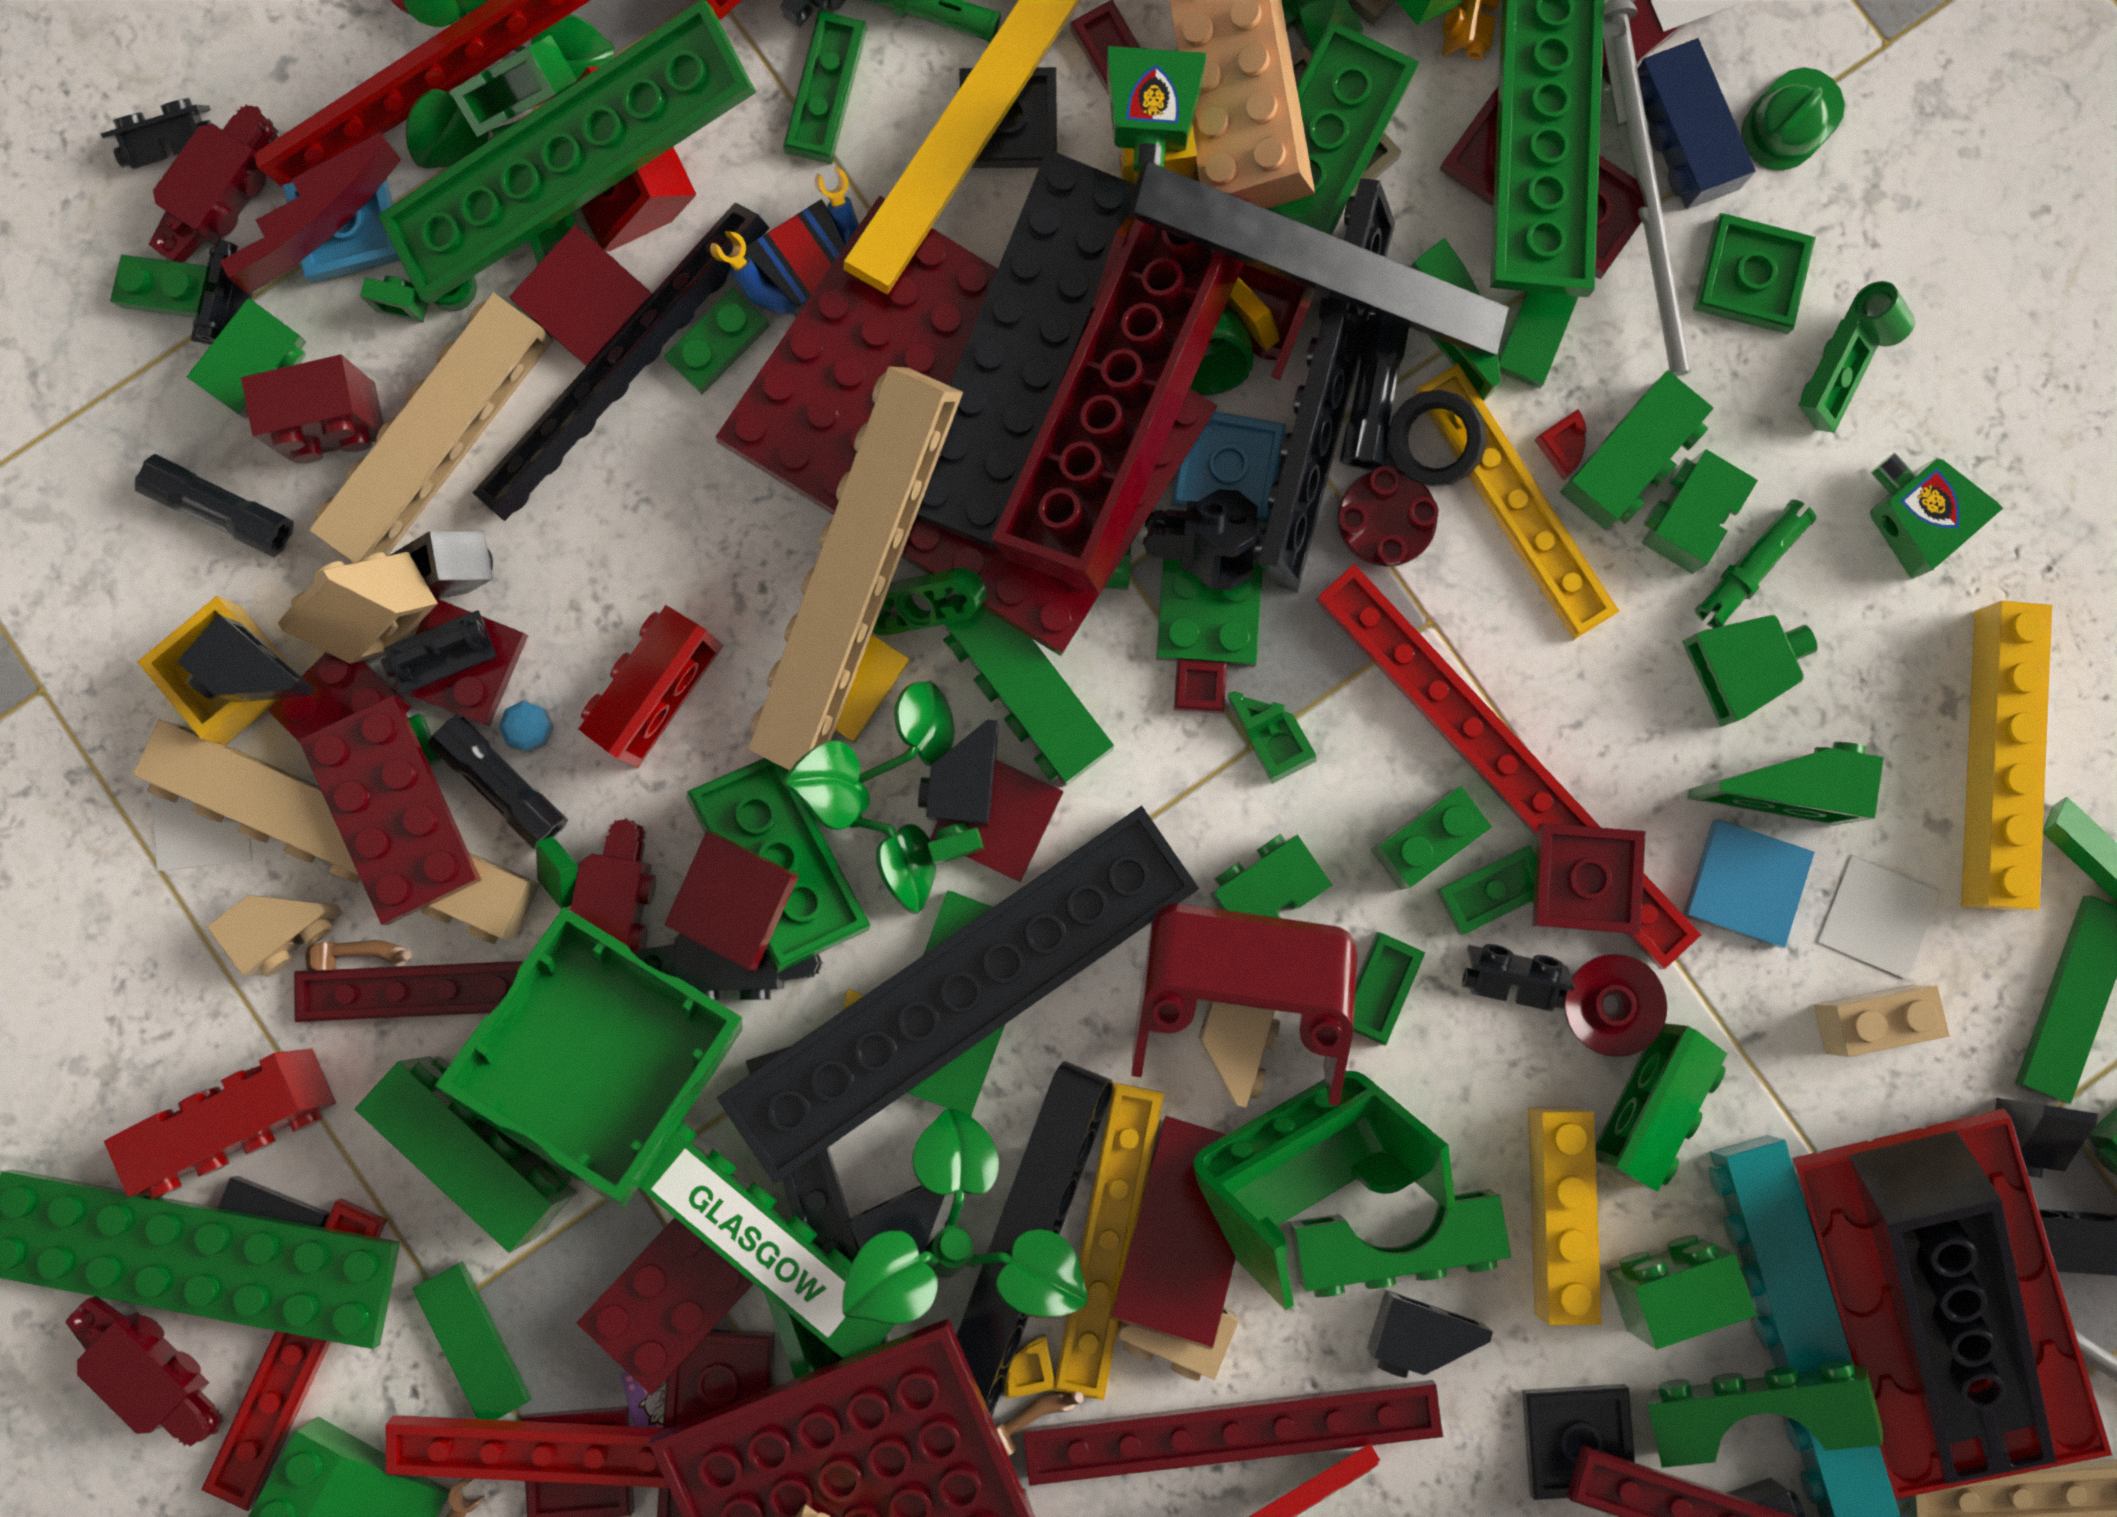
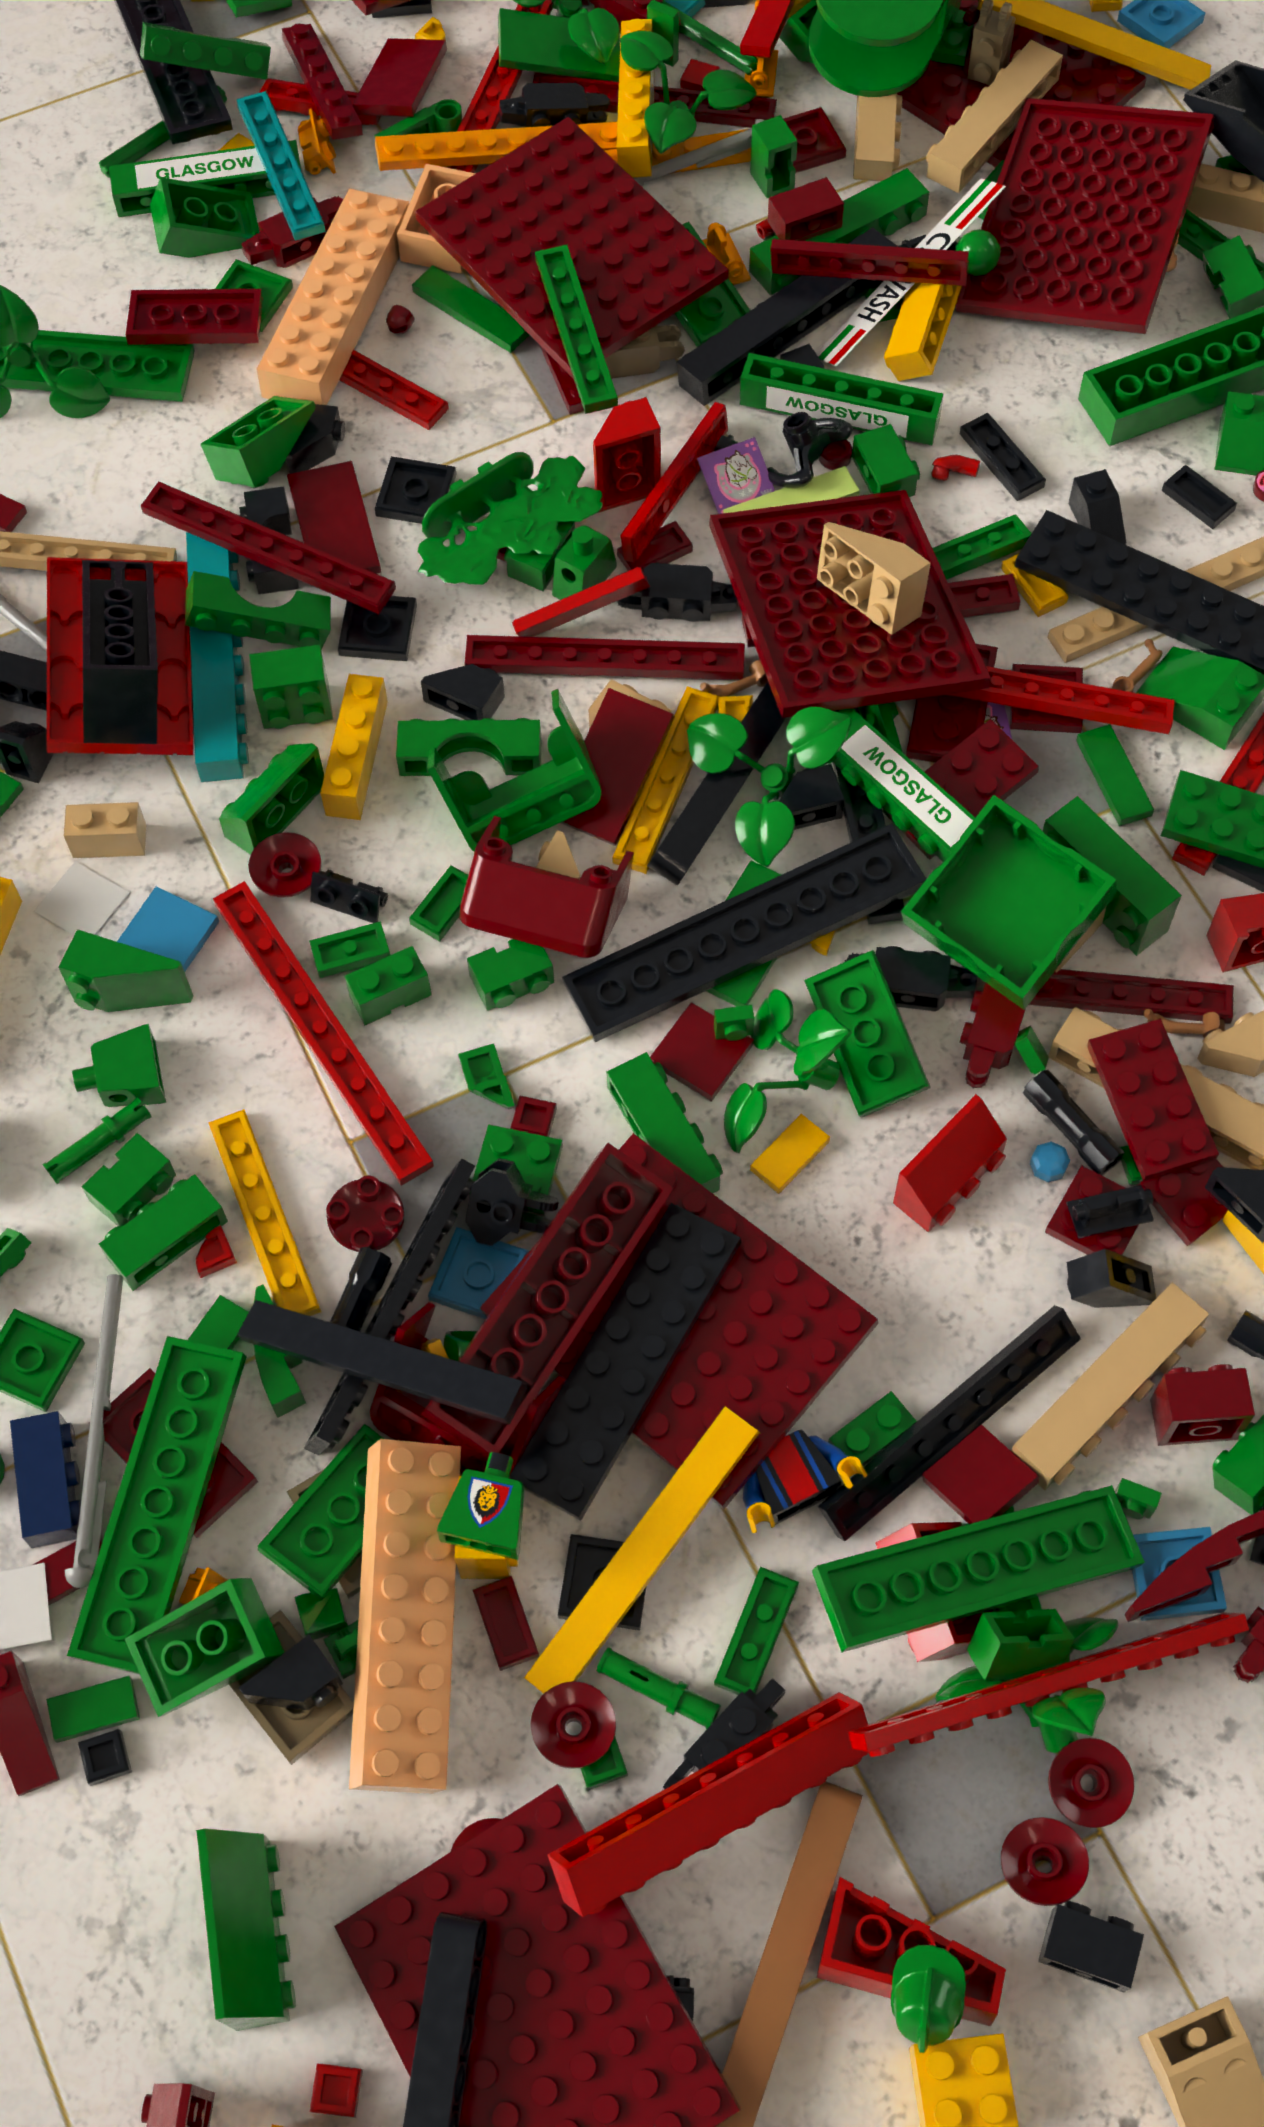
camera: 170 degrees left, 20 degrees down
tan slope [278,552,438,663] -> none
dark red tile [664,831,799,970] -> none
tan brick [748,367,963,770] -> none
green beam [872,567,987,636] -> none
black slope [918,719,999,826] -> none
black tyre [1387,390,1487,487] -> none
dark red plate [1532,823,1646,934] -> none

